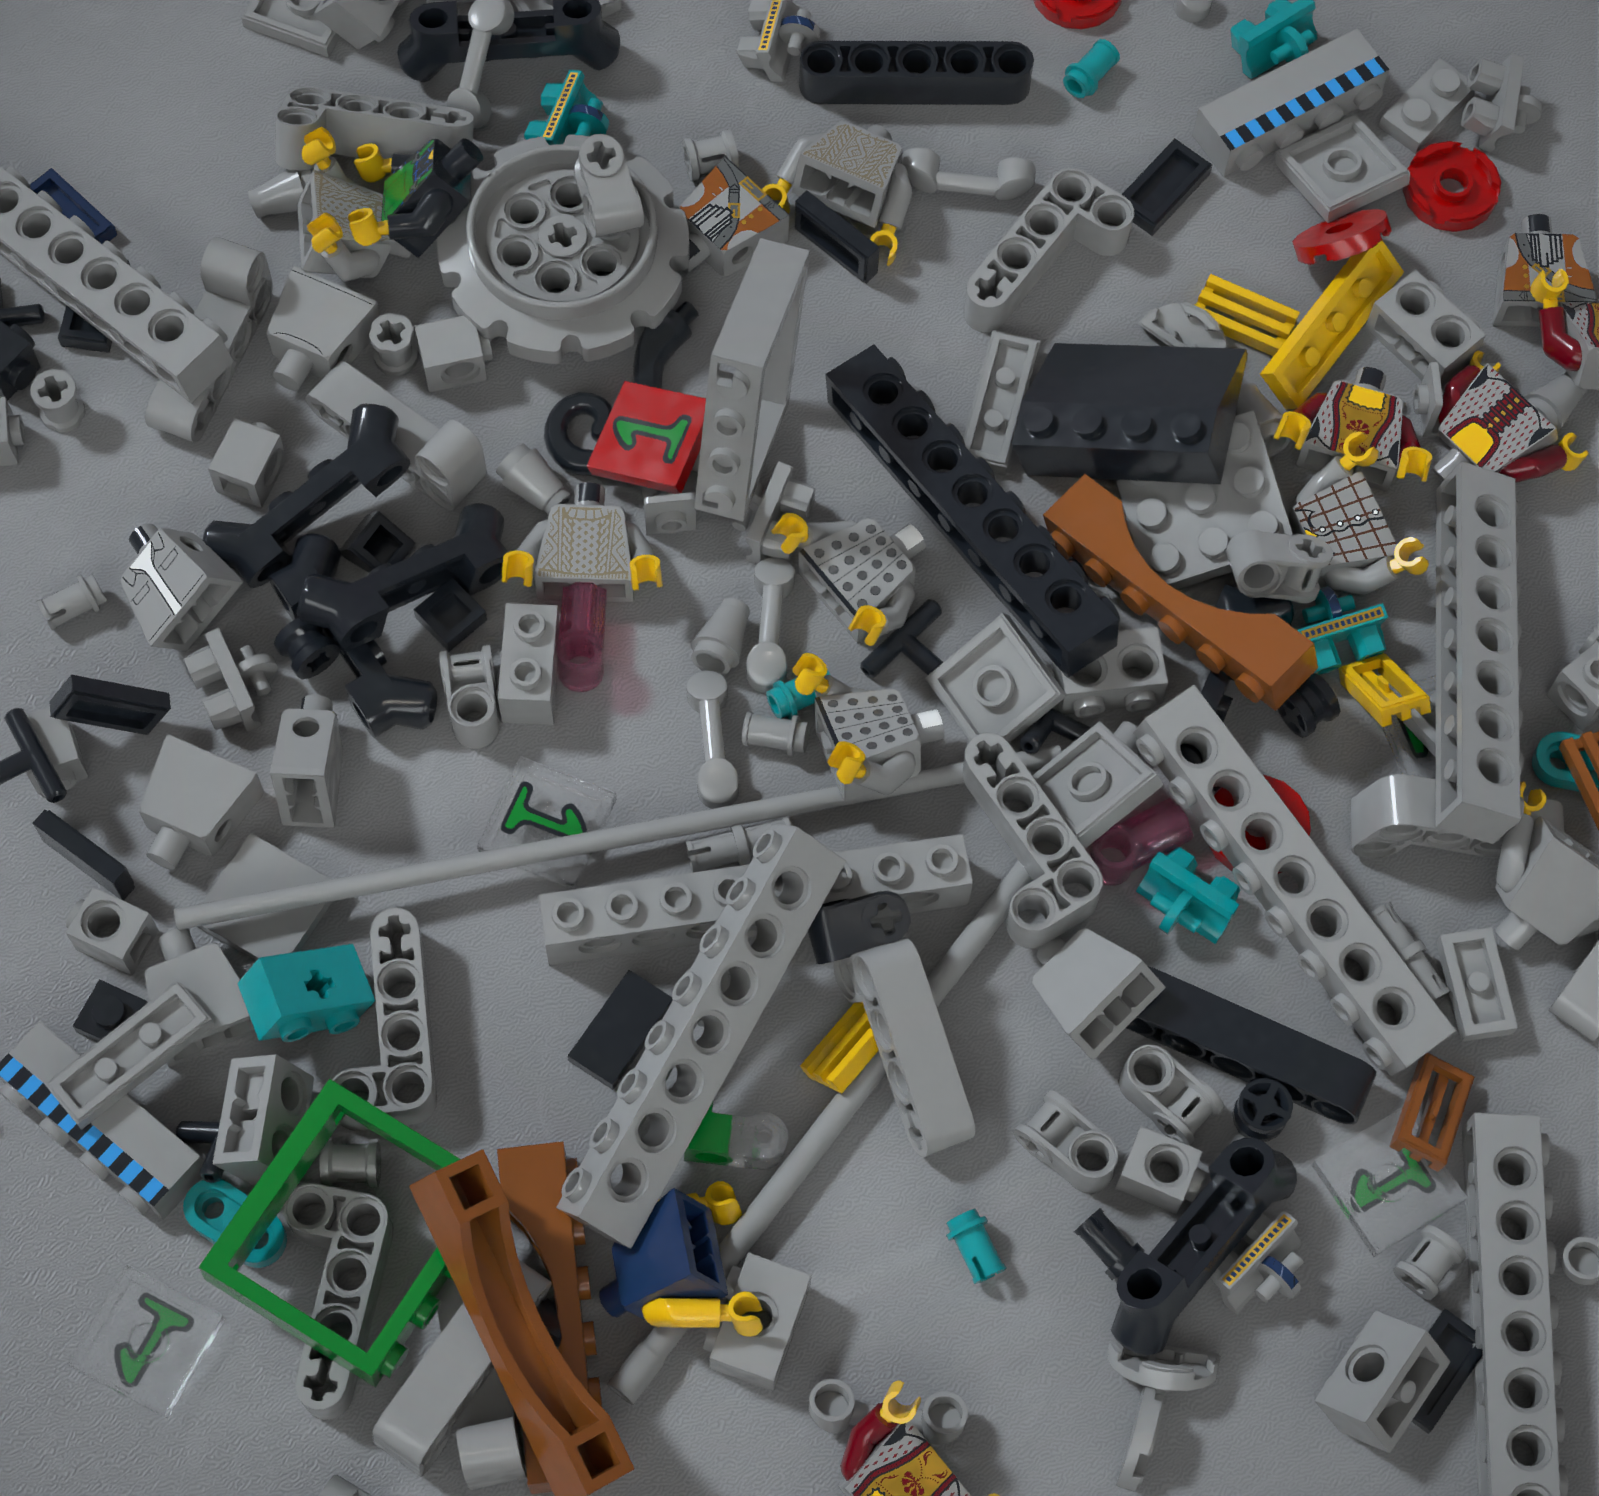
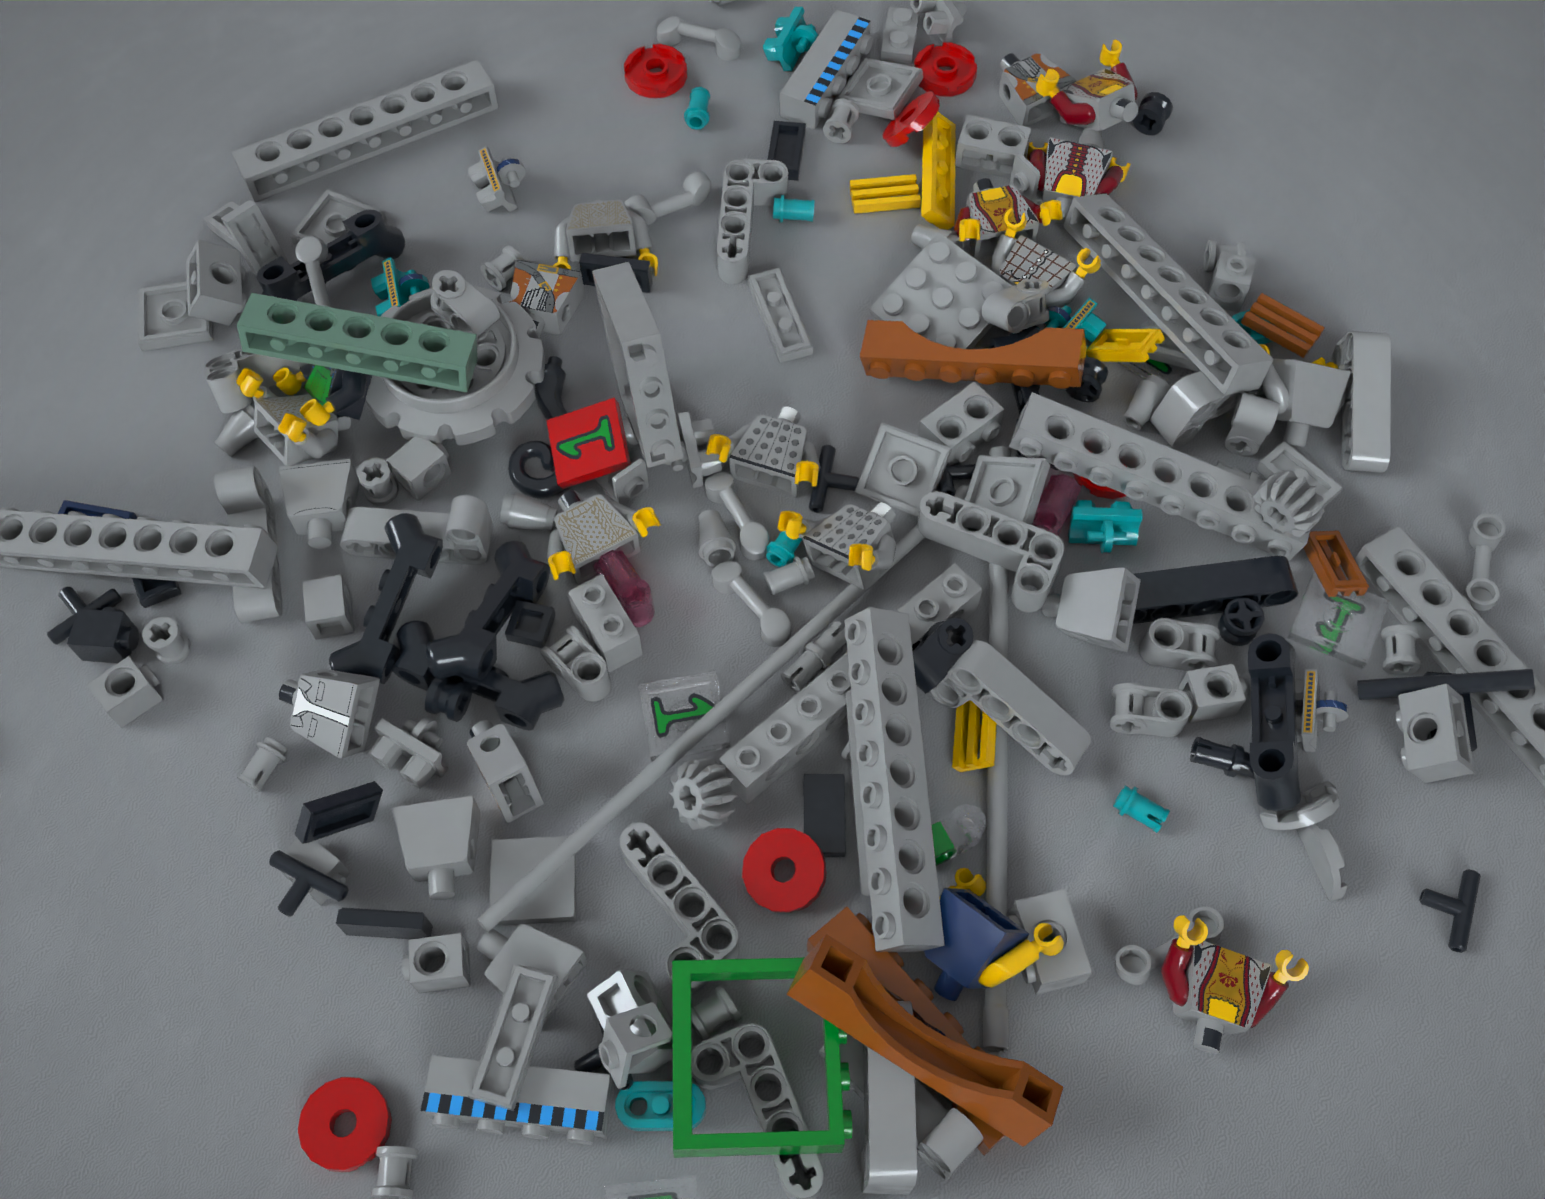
camera: 30 degrees left, 5 degrees down
black plate [73,979,148,1042] -> none
teal brick [237,944,376,1042] -> none
black slope [339,510,416,573] -> none
black beam [799,41,1034,105] -> none
black brick [825,344,1120,678] -> none
black slope [1012,343,1248,484] -> none
light grey tile [1137,302,1228,348] -> none
none -> sand green brick [237,293,478,393]
none -> light grey bracket [599,1002,673,1089]
none -> light grey gear [668,758,738,830]
none -> red tile [742,828,827,913]
none -> teal pin [773,195,815,223]
none -> light grey bush [823,98,860,144]
none -> light grey cone [1122,375,1171,430]
none -> light grey piece [1225,392,1280,456]
none -> light grey gear [1254,470,1325,538]
none -> black piece [1357,669,1534,700]

